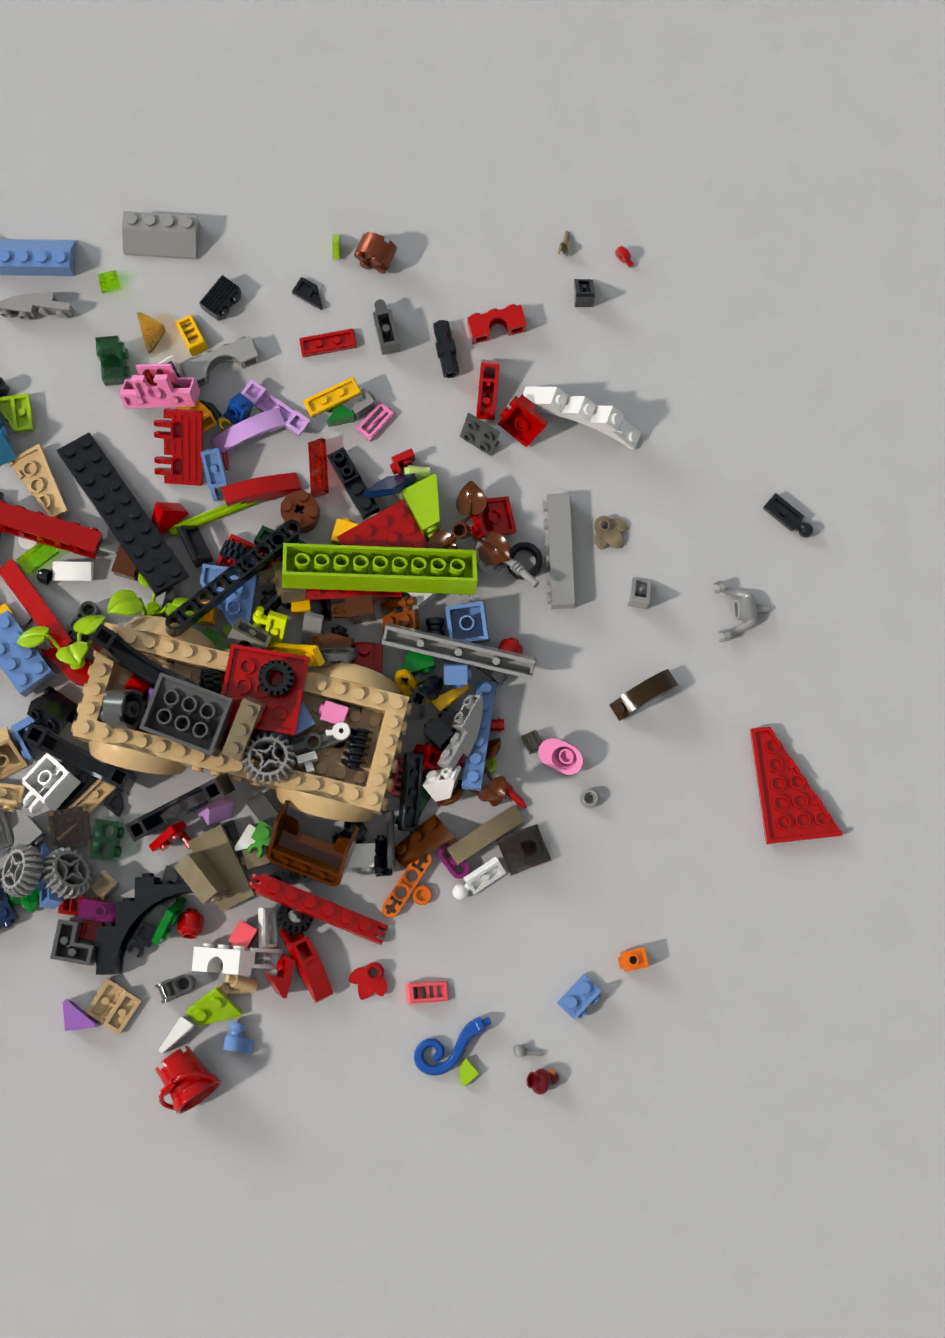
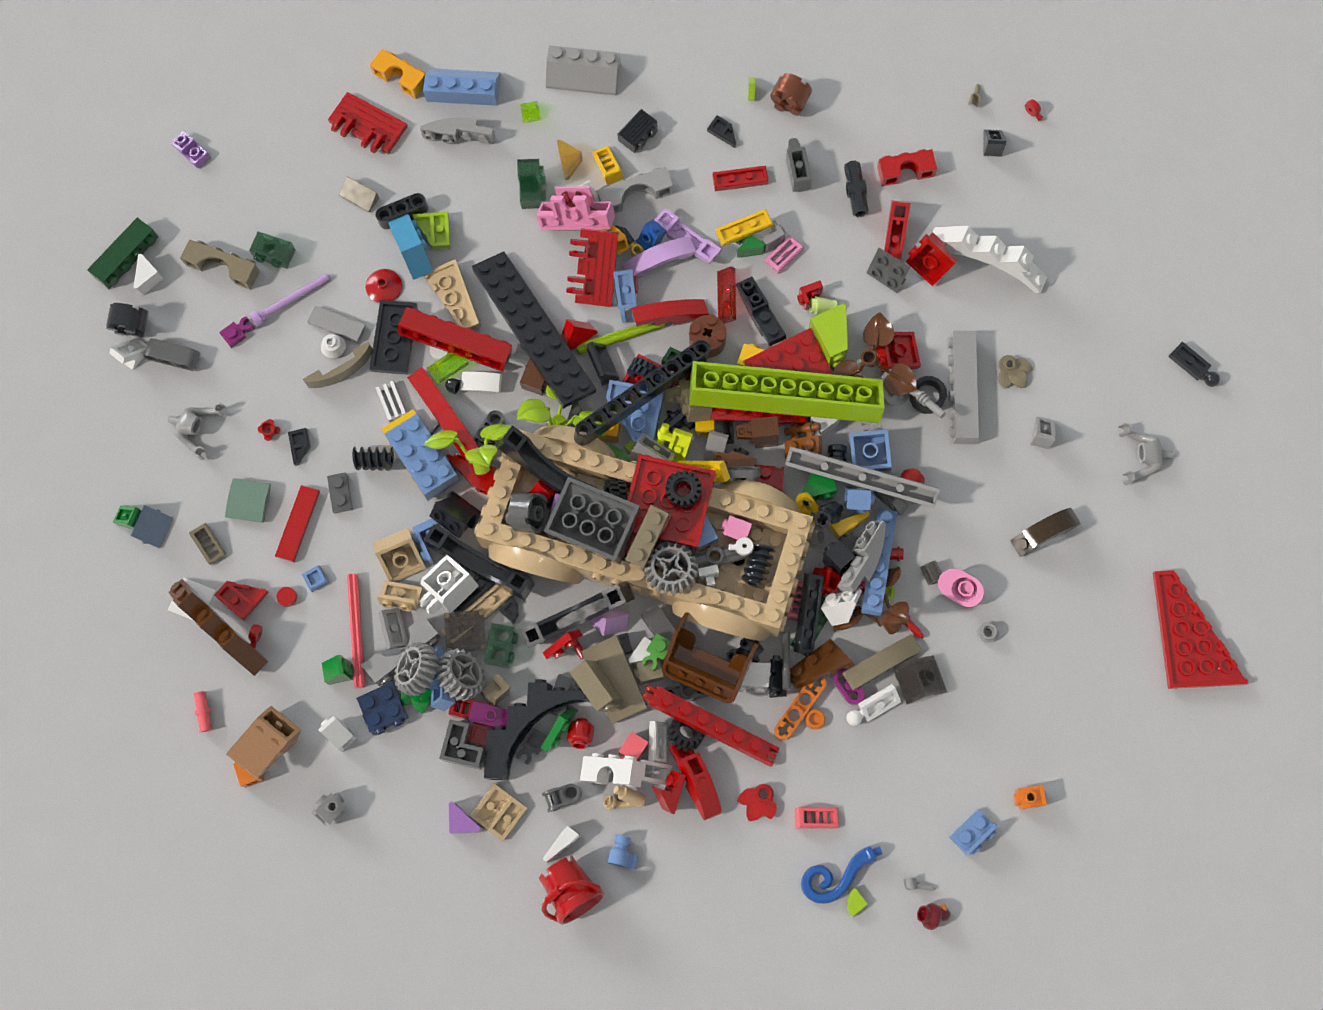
camera: 10 degrees right, 5 degrees down
lime wing [186,986,242,1026] -> none
dark blue tile [364,473,416,498] -> none

